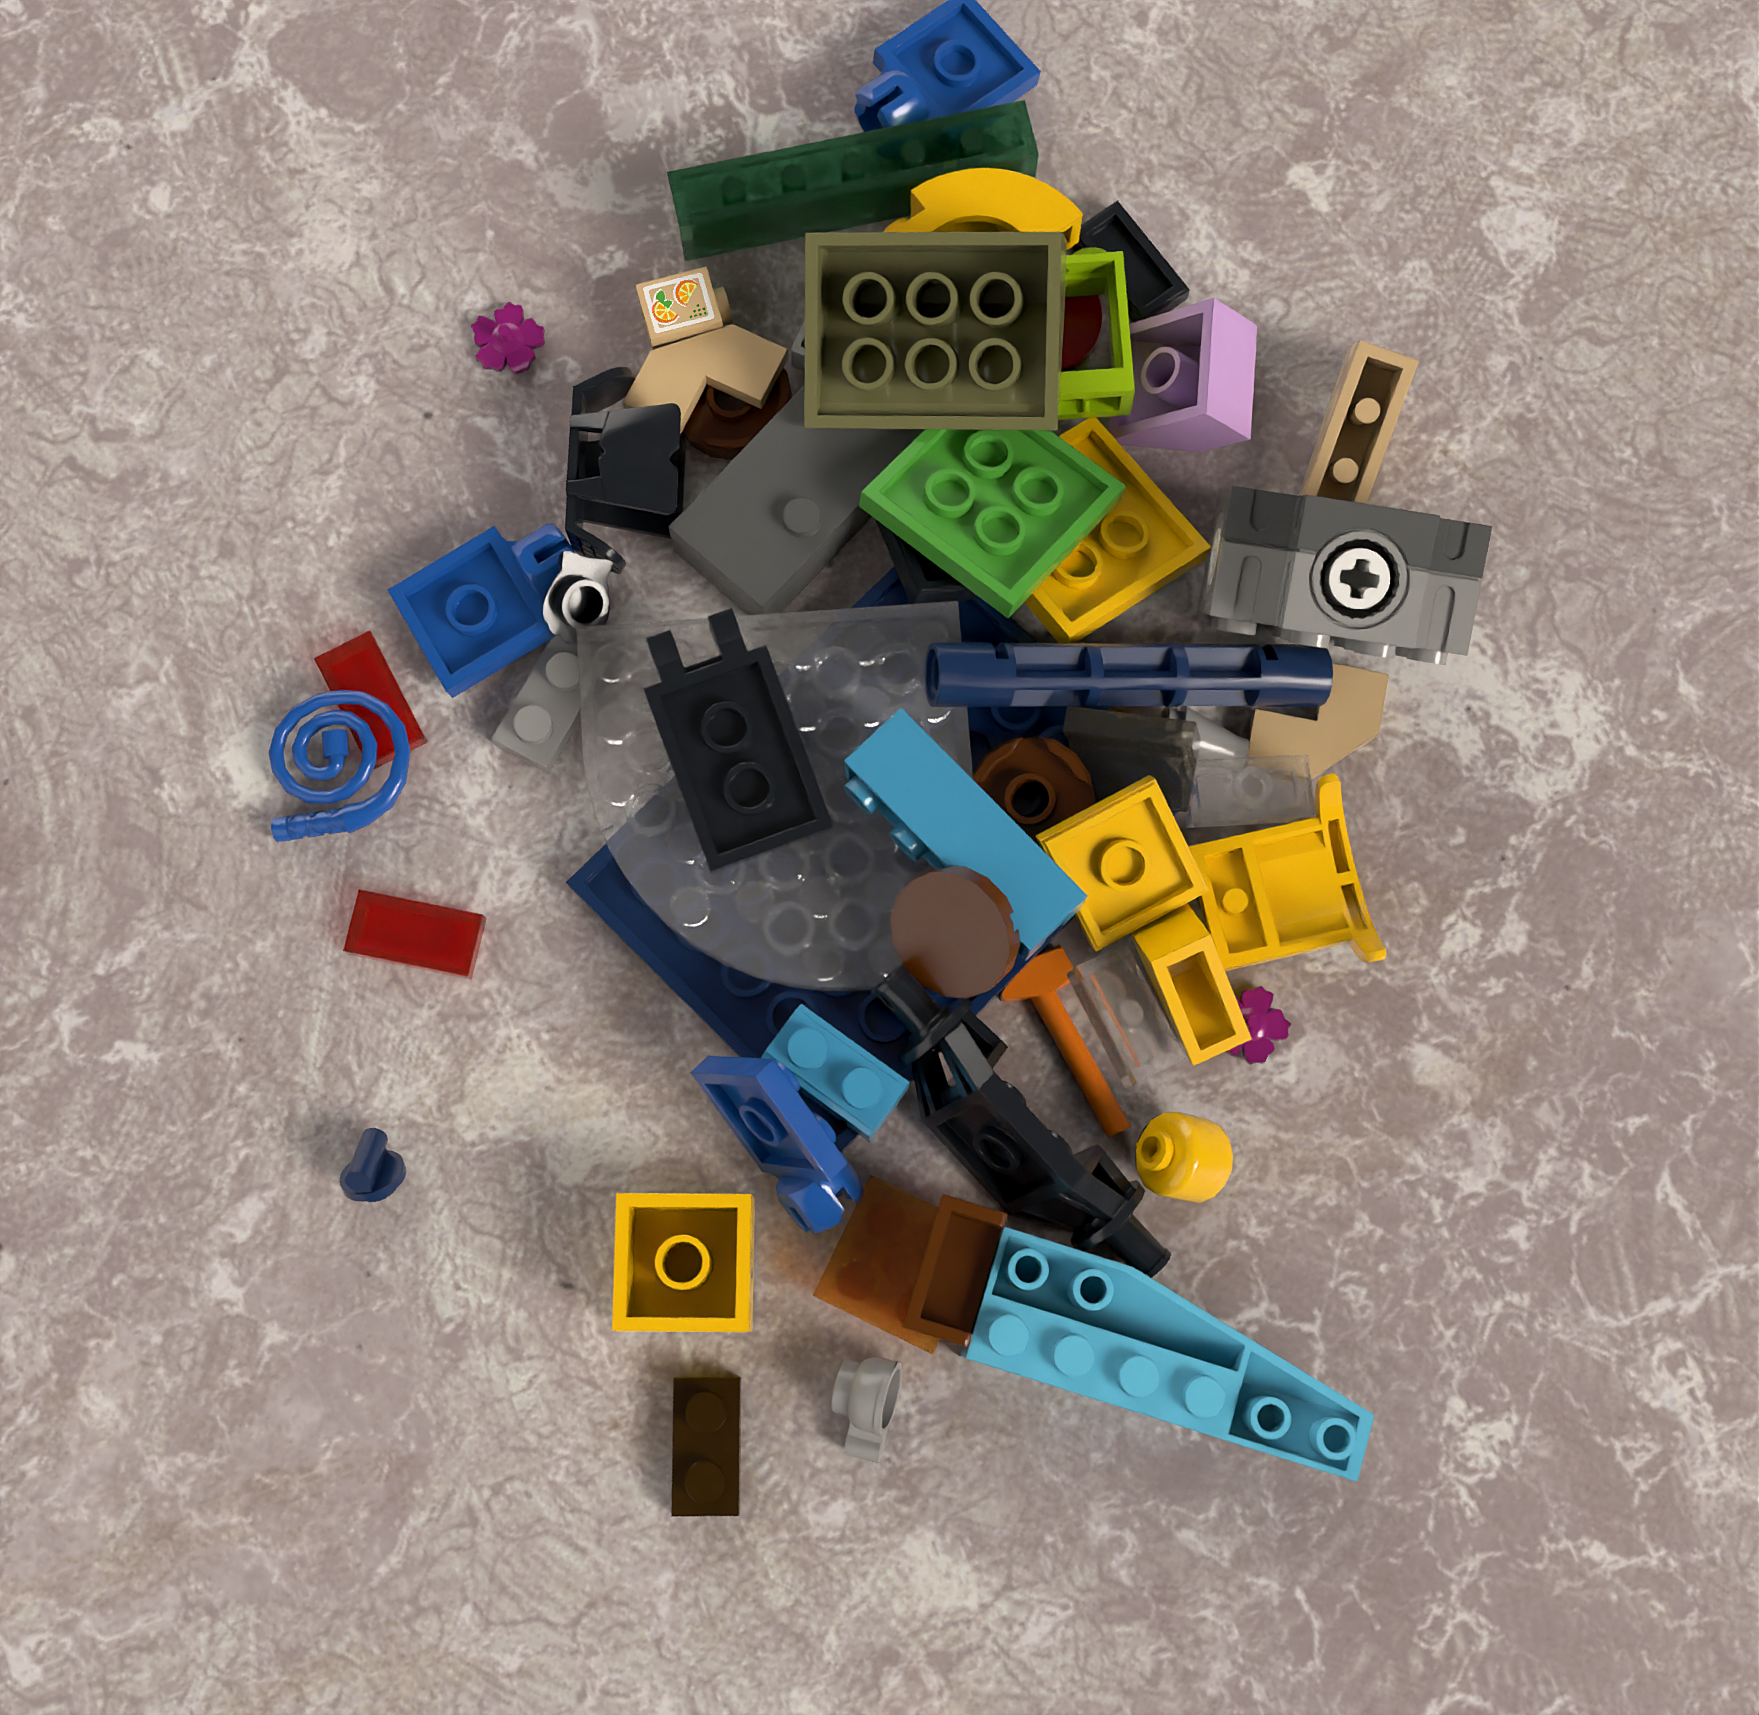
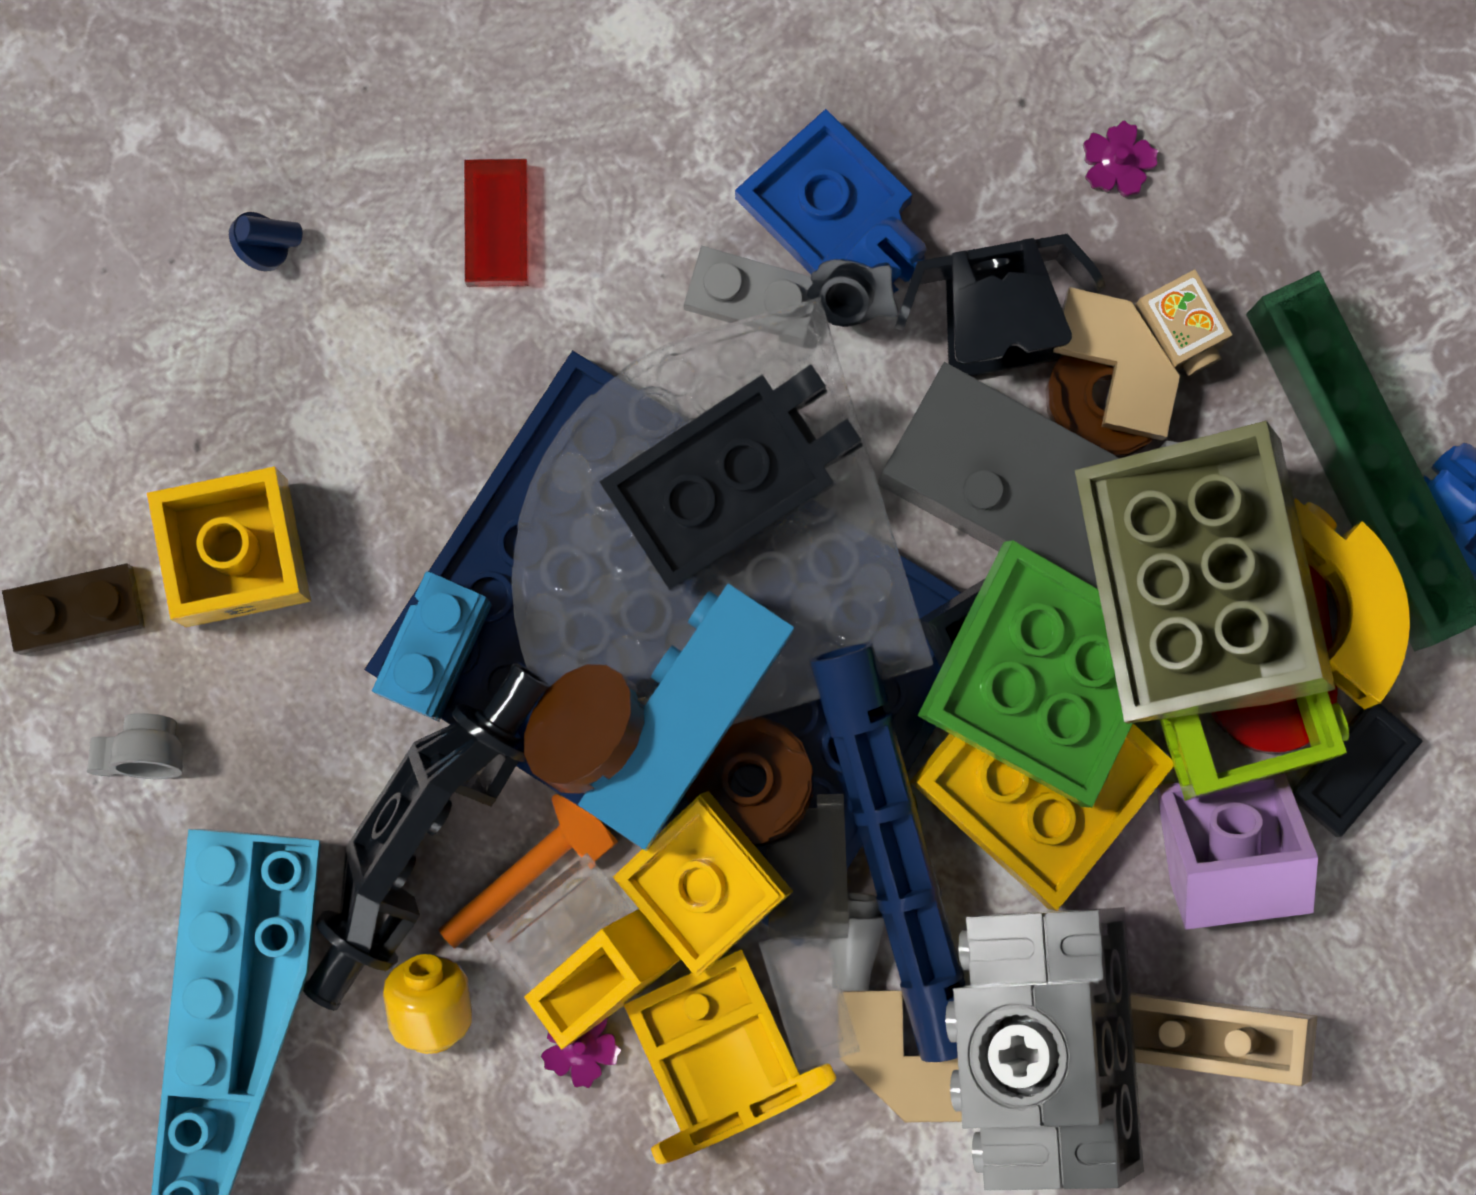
camera: 75 degrees right, 5 degrees up
blue piece [268,690,411,842] -> none
clear red tile [314,630,428,770] -> none
blue plate [690,1056,864,1234] -> none
clear orange plate [813,1175,940,1355] -> none
reddish brown panel [901,1194,1008,1348] -> none

